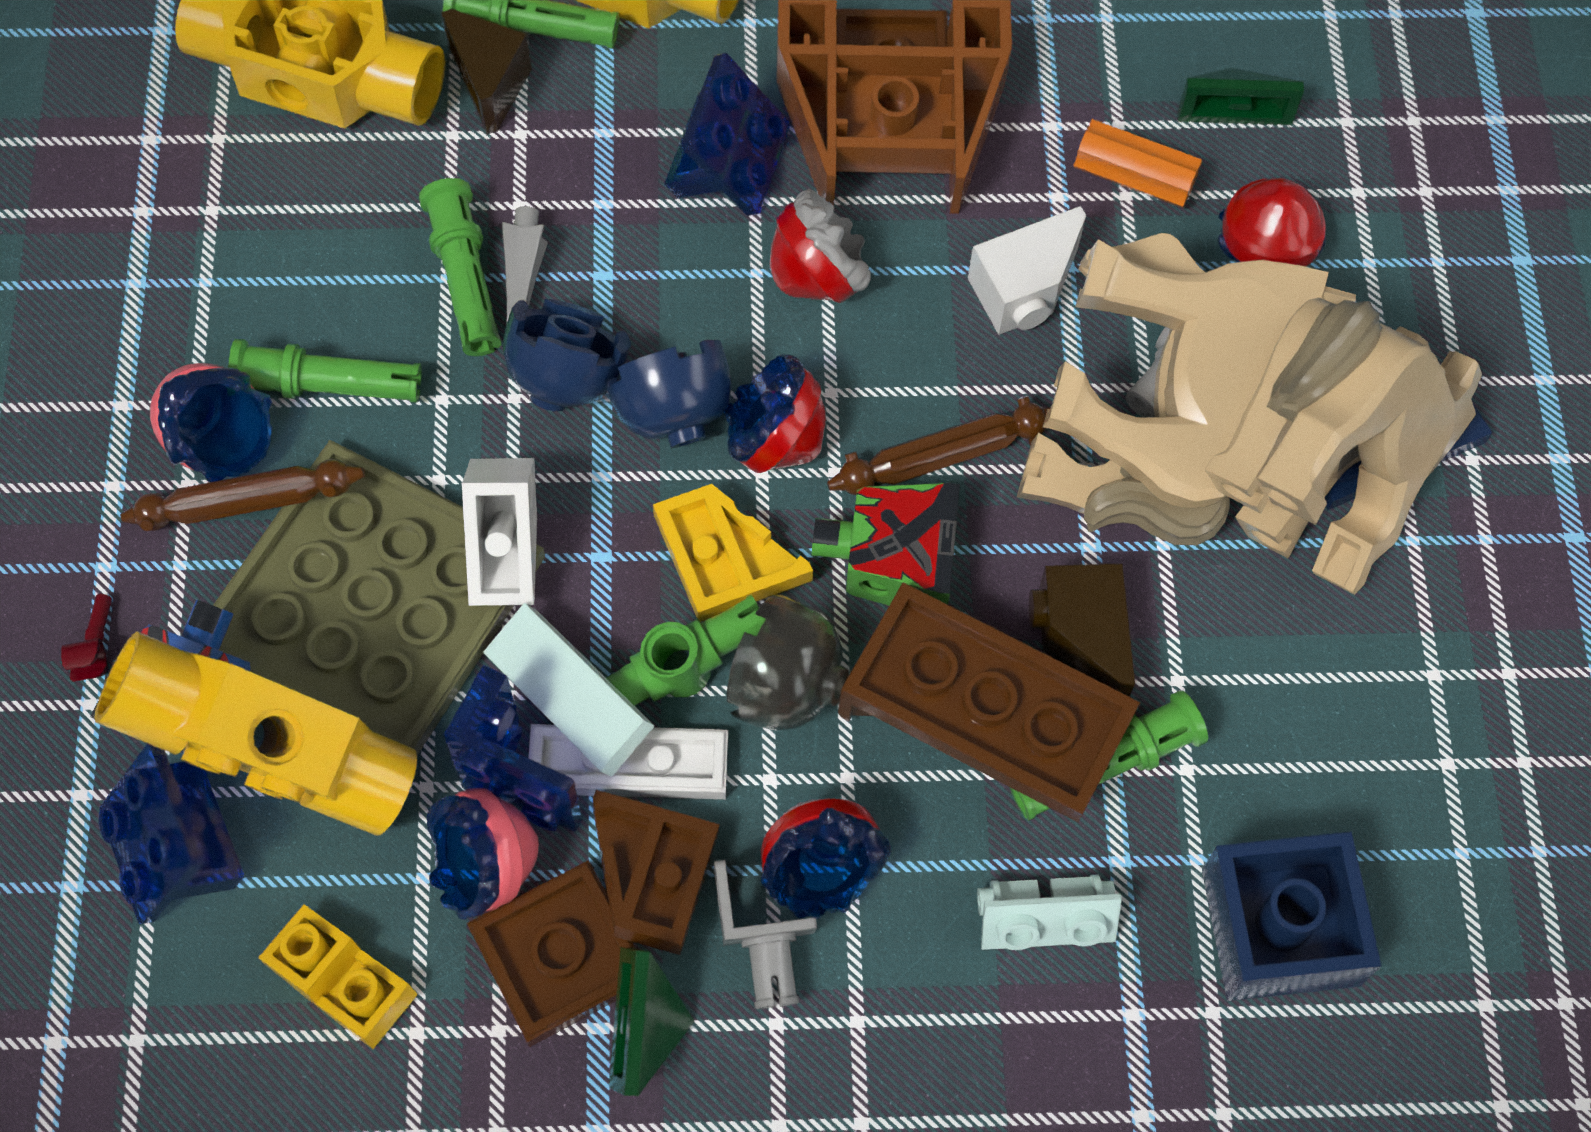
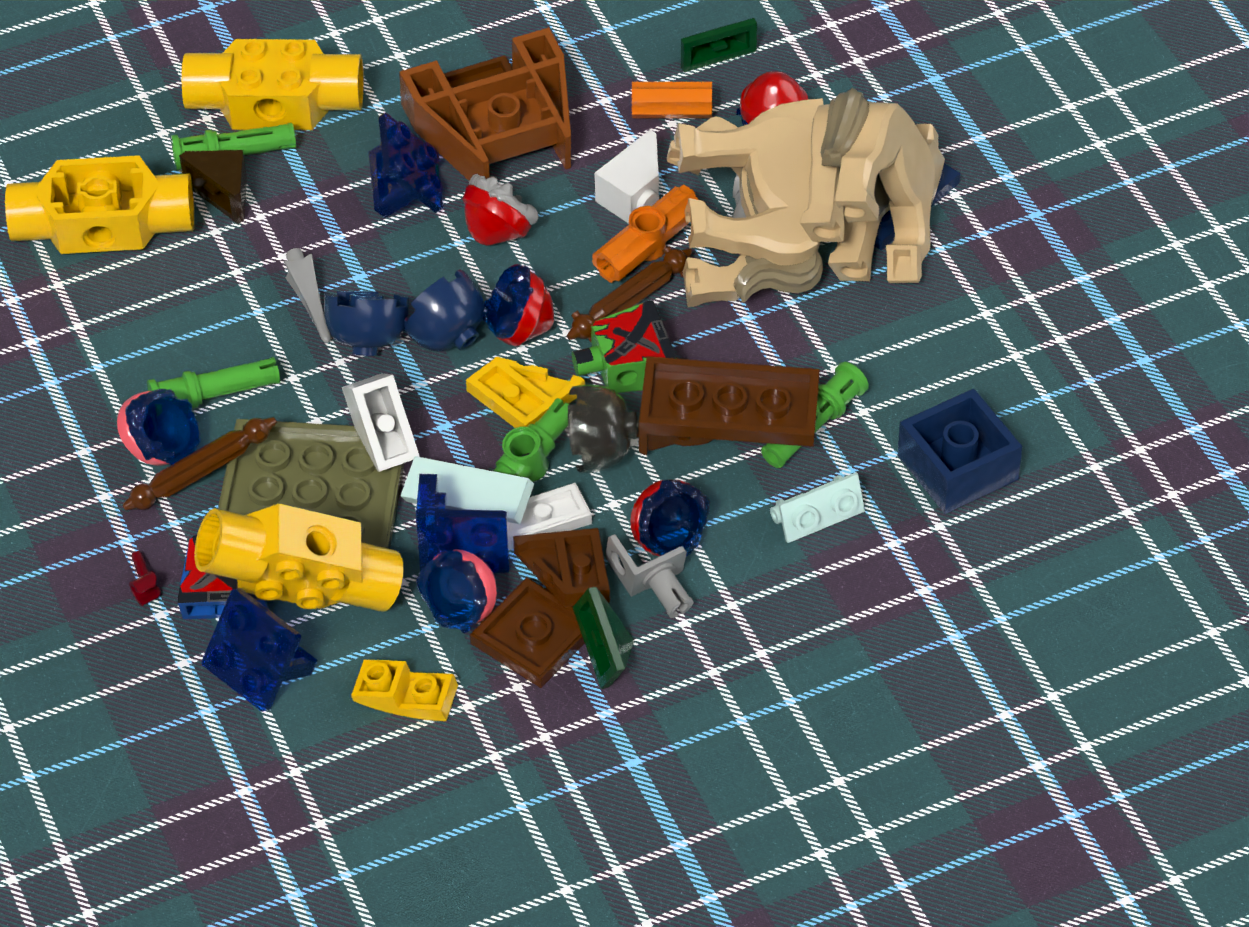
camera: 20 degrees left, 15 degrees down
bright green pin [419,178,501,356] -> none
dark brown slope [1029,564,1135,697] -> none
none -> orange piece [592,184,698,283]

